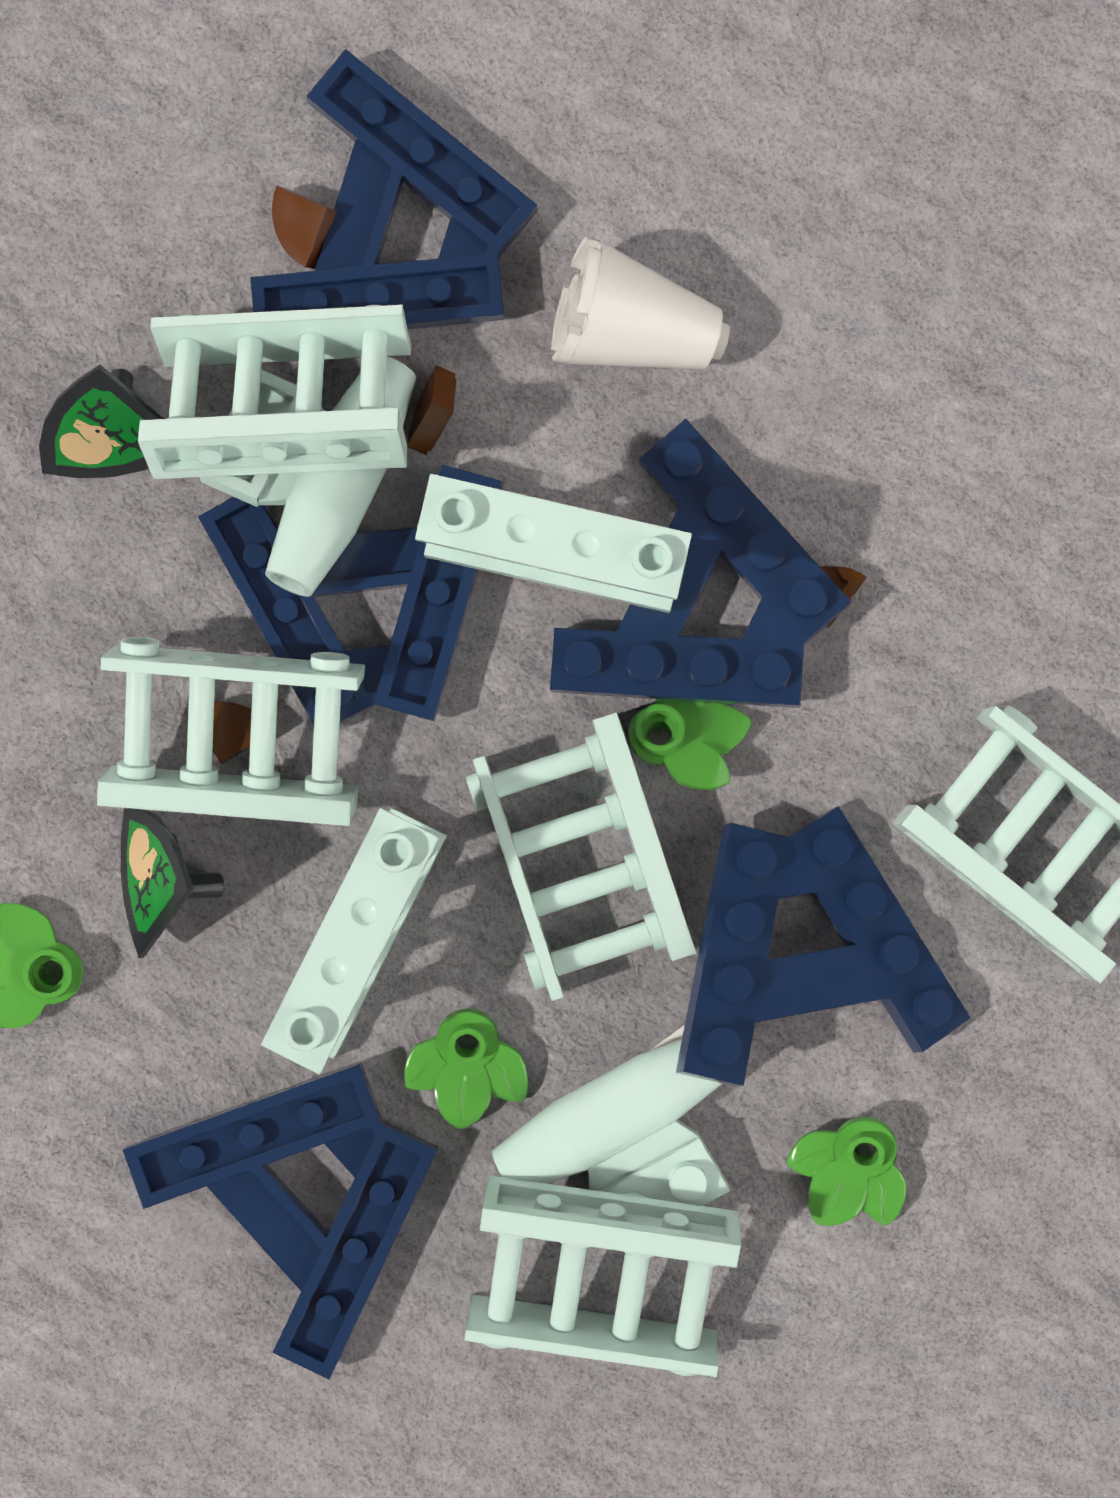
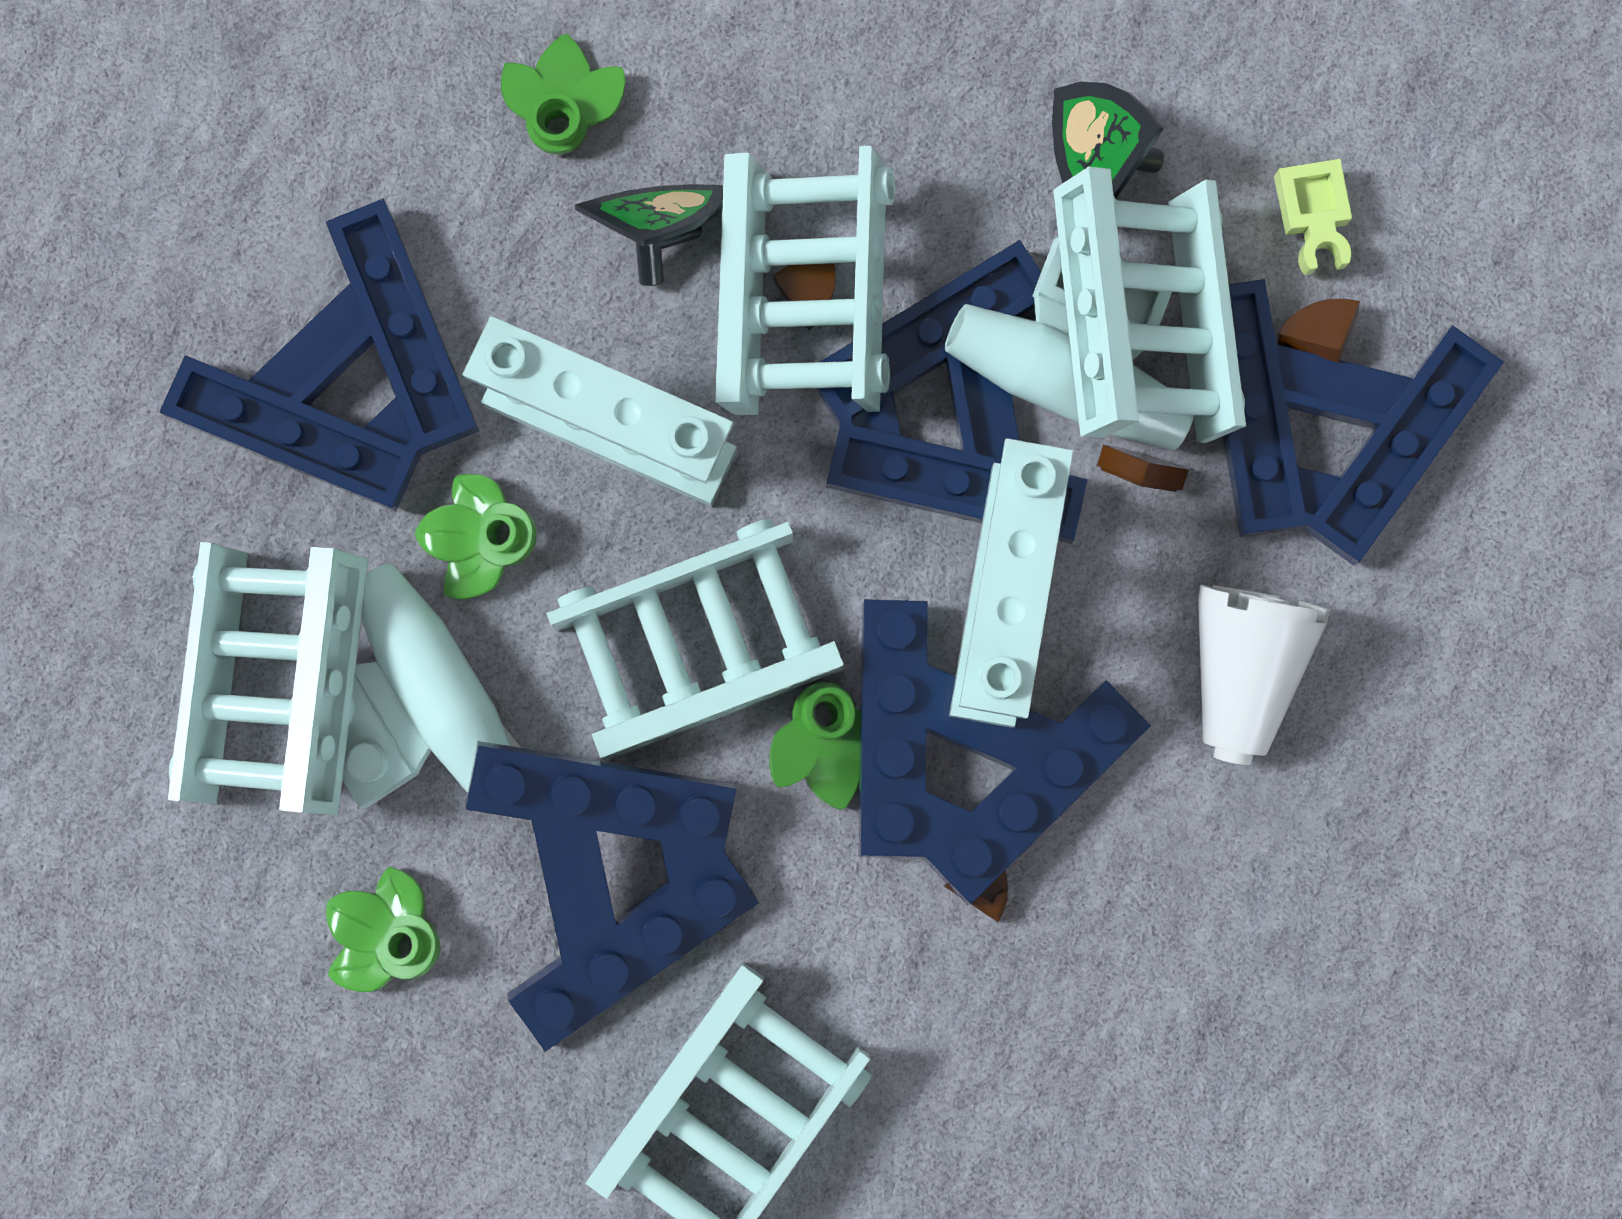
camera: 80 degrees right, 5 degrees down
none -> yellowish green plate [1274,159,1352,276]

